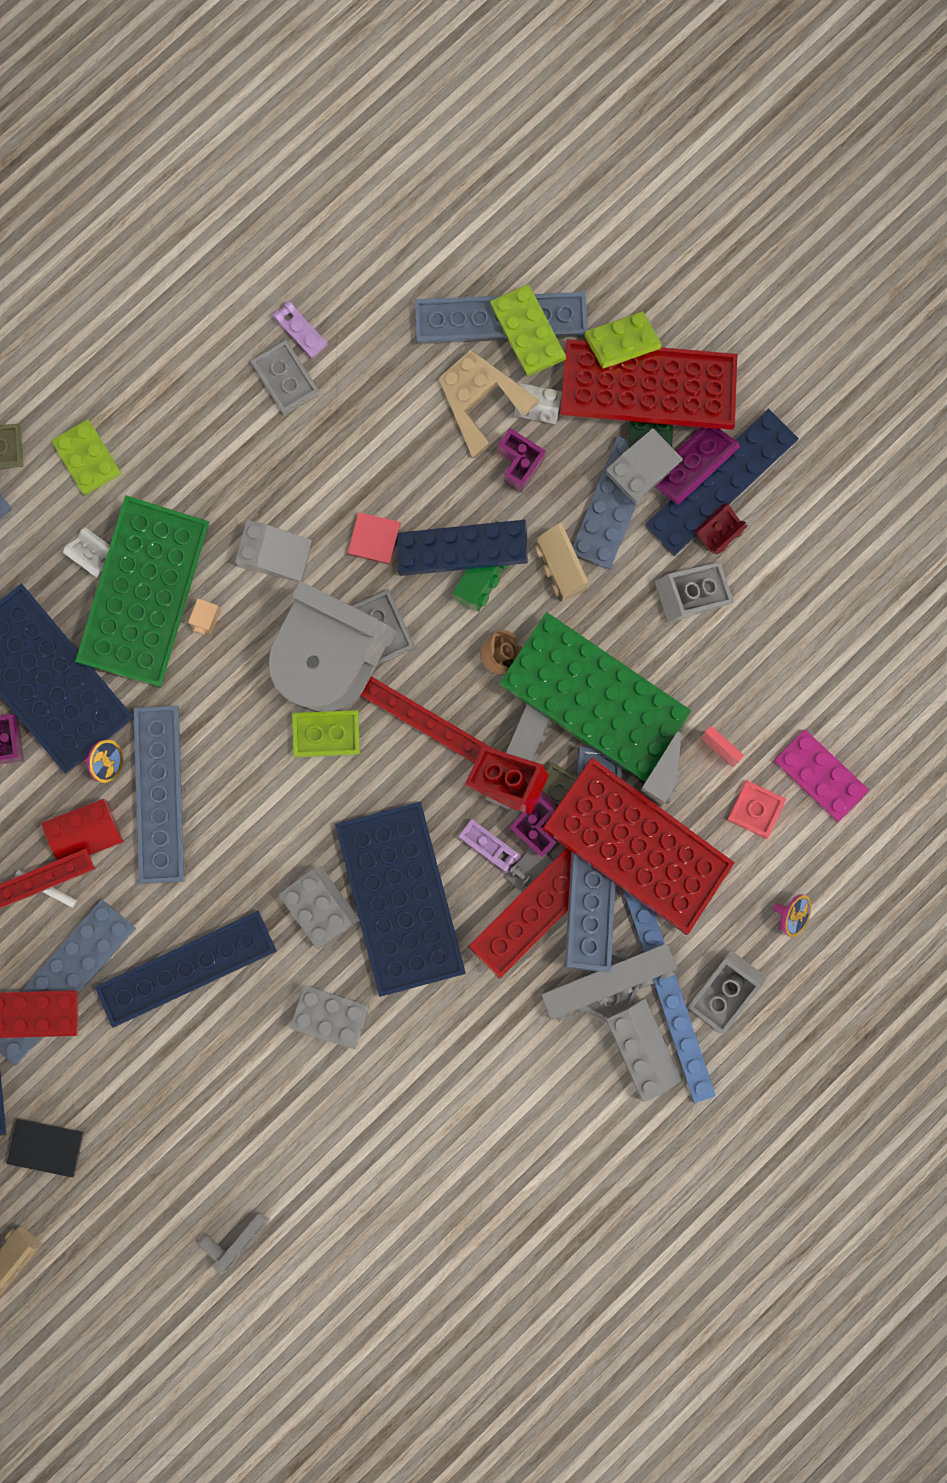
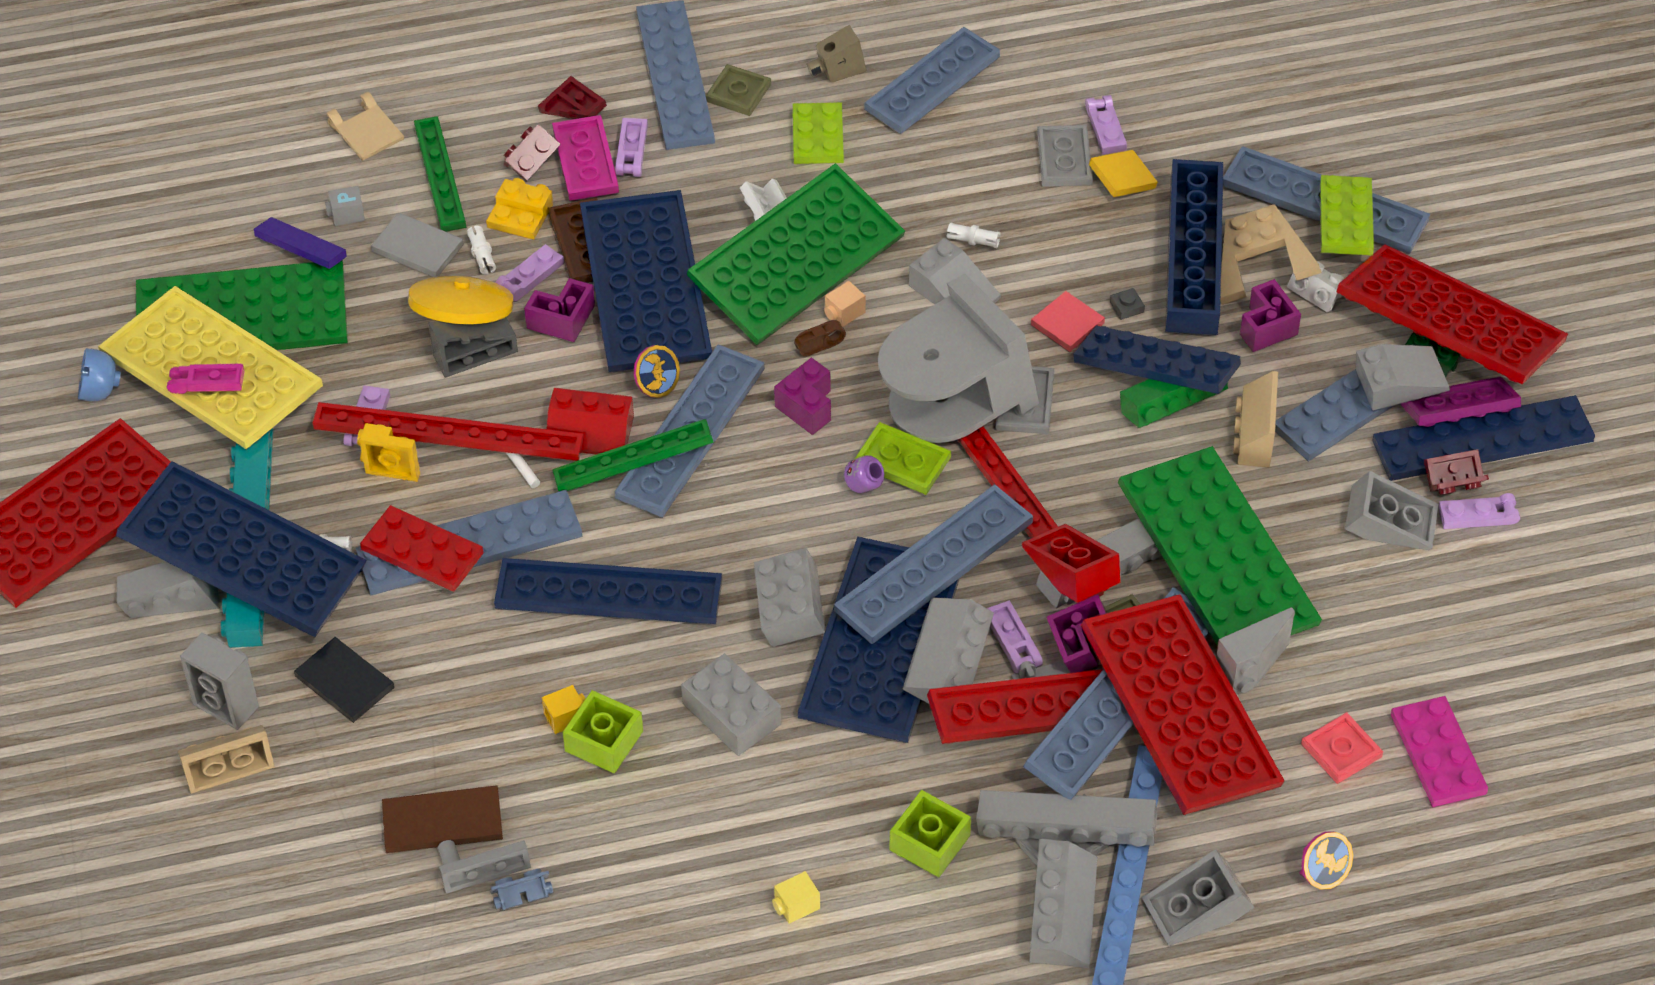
camera: 30 degrees right, 30 degrees down
medium nougat cylinder [480,630,522,675] -> none
lime plate [584,311,662,369] -> none
coral tile [701,726,744,767] -> none
none -> reddish brown tile [382,785,503,853]
none -> sand blue hinge [490,869,554,910]
none -> yellow brick [542,685,586,734]
none -> green tile [552,419,714,492]
none -> lime brick [563,690,643,774]
none -> light yellow brick [772,871,820,924]
none -> magenta brick [774,357,831,435]
none -> reddish brown piece [794,320,846,357]
none -> dark tan torso [806,25,867,82]
none -> sand blue plate [834,484,1033,644]
none -> medium lavender head [844,456,884,493]
none -> sand blue plate [864,27,1000,134]
none -> lime brick [889,790,971,877]
none -> light grey slope [903,598,994,704]
none -> white pin [947,222,1001,248]
none -> yellow tile [1089,150,1158,197]
none -> dark grey plate [1110,288,1145,320]
none -> dark blue brick [1165,159,1223,335]
none -> lavender plate [1438,493,1520,529]

